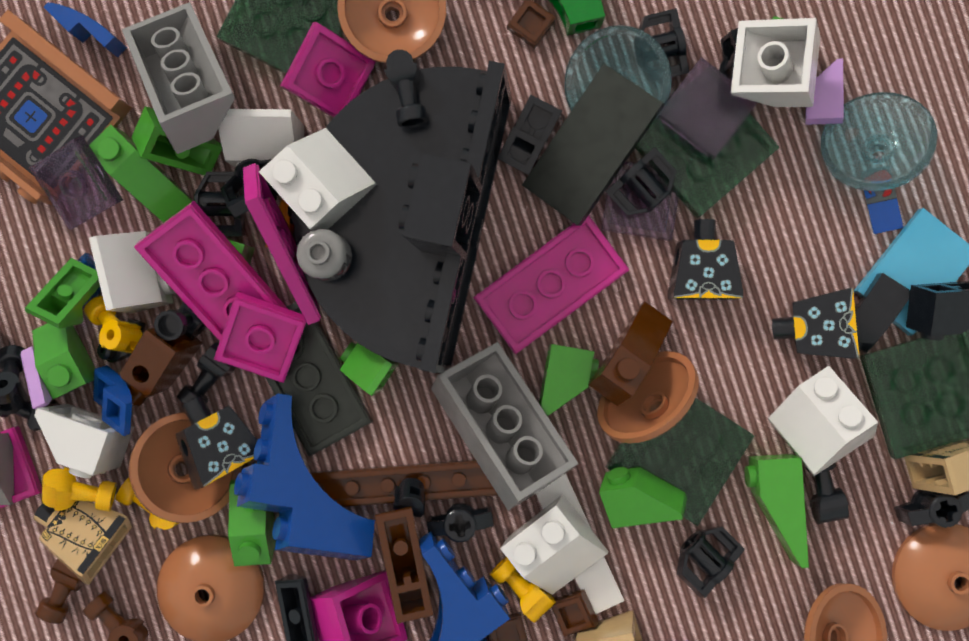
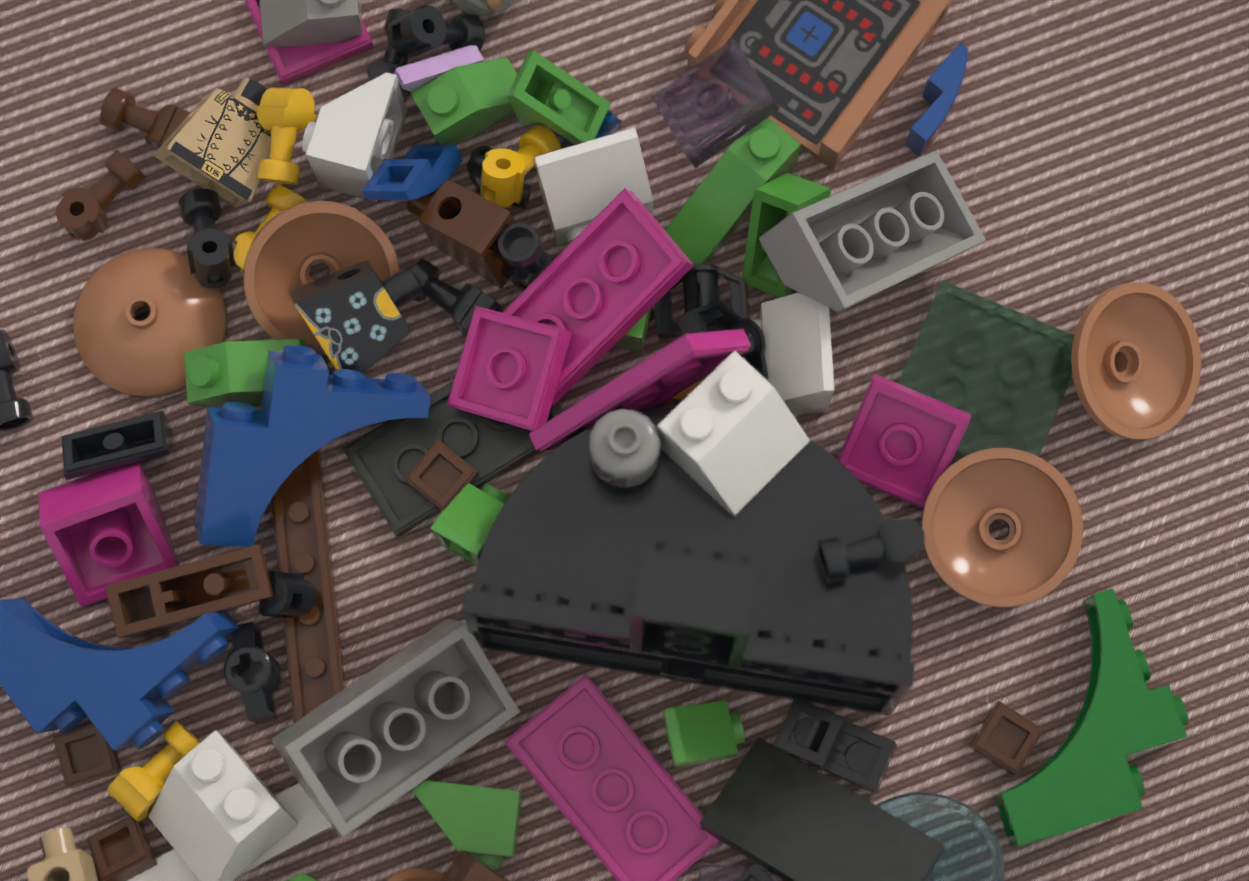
camera: 90 degrees right, 10 degrees down
none -> black leg [179,188,235,288]
none -> reddish brown tile [404,440,479,512]
none -> bright green slope [663,700,745,770]

